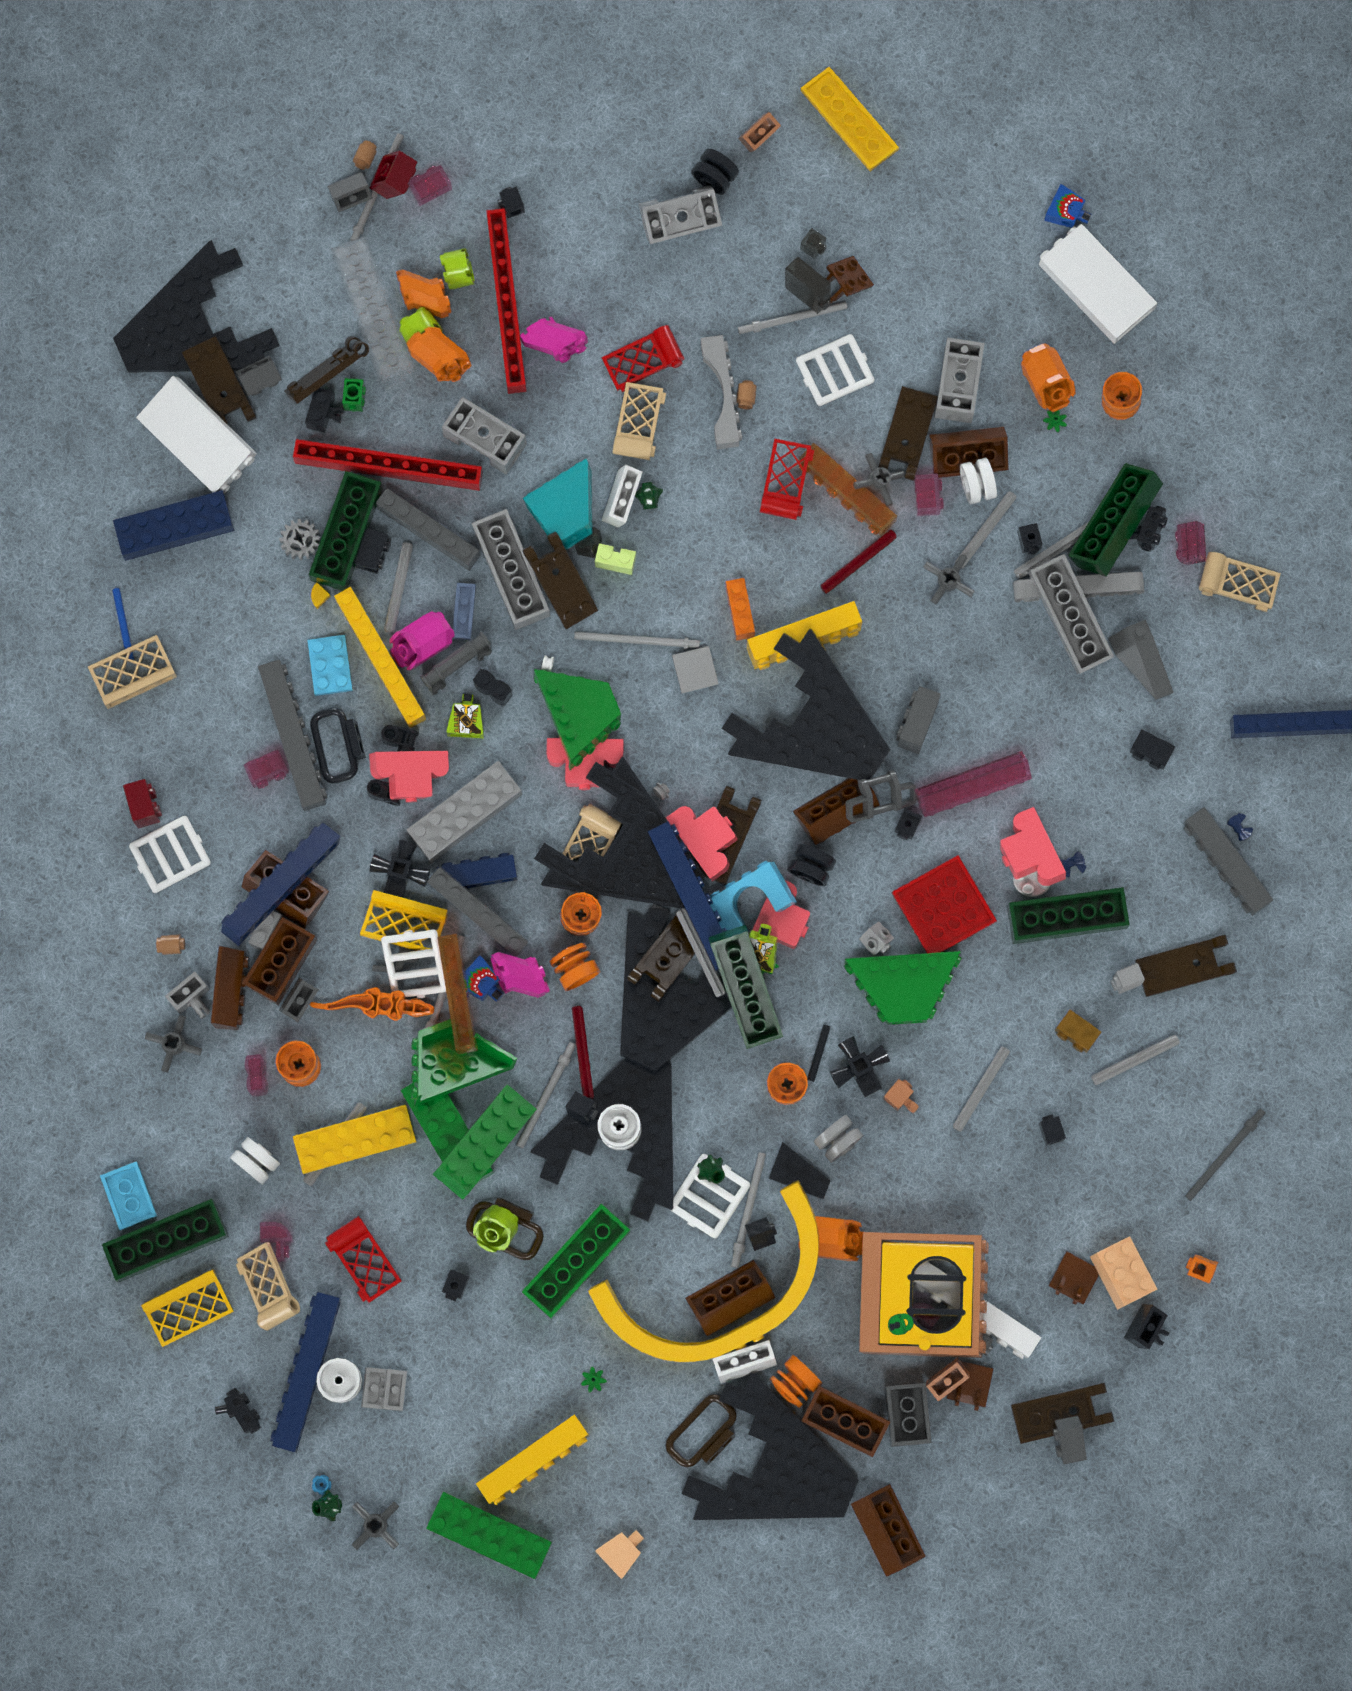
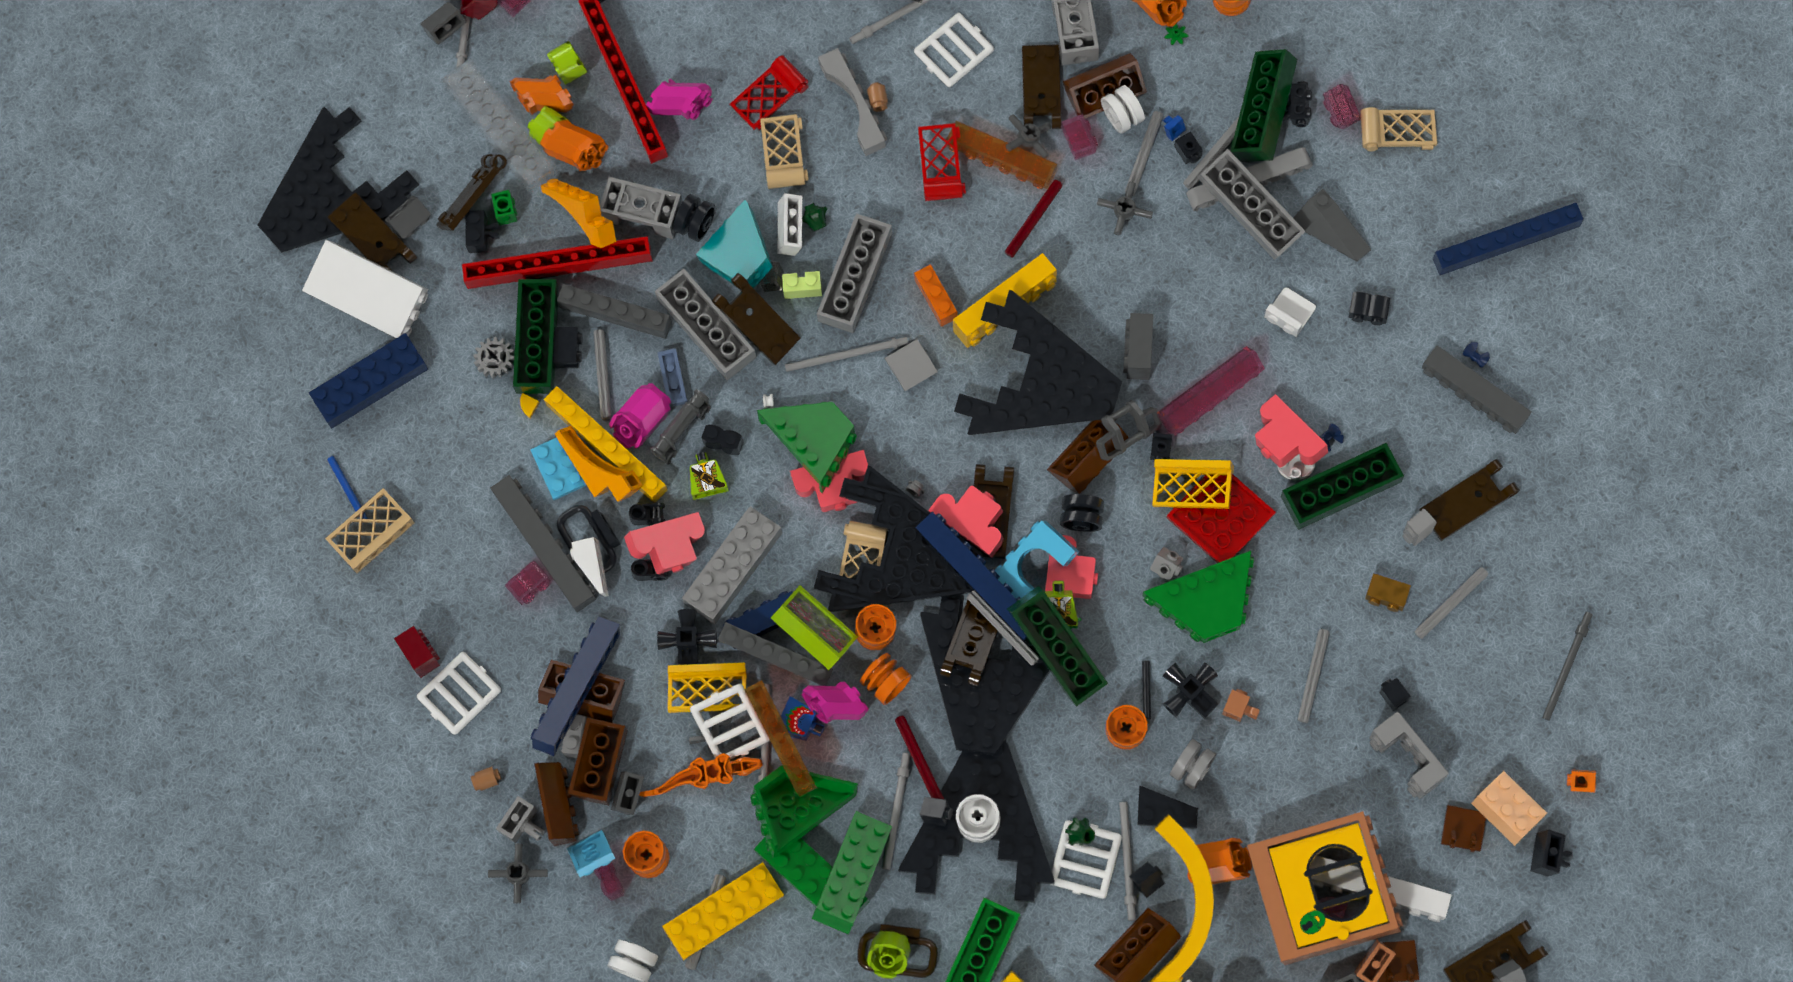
camera: 10 degrees left, 5 degrees down
none -> light orange arch [540,179,616,248]
none -> light orange arch [555,426,643,502]
none -> medium azure plate [567,830,615,877]
none -> white slope [570,537,609,597]
none -> black wheel [673,194,716,242]
none -> lime brick [771,585,858,670]
none -> light grey brick [817,214,892,333]
none -> yellow fence [1152,459,1234,509]
none -> blue tile [1163,115,1186,141]
none -> white bracket [1265,288,1316,337]
none -> light grey plate [1369,711,1449,800]

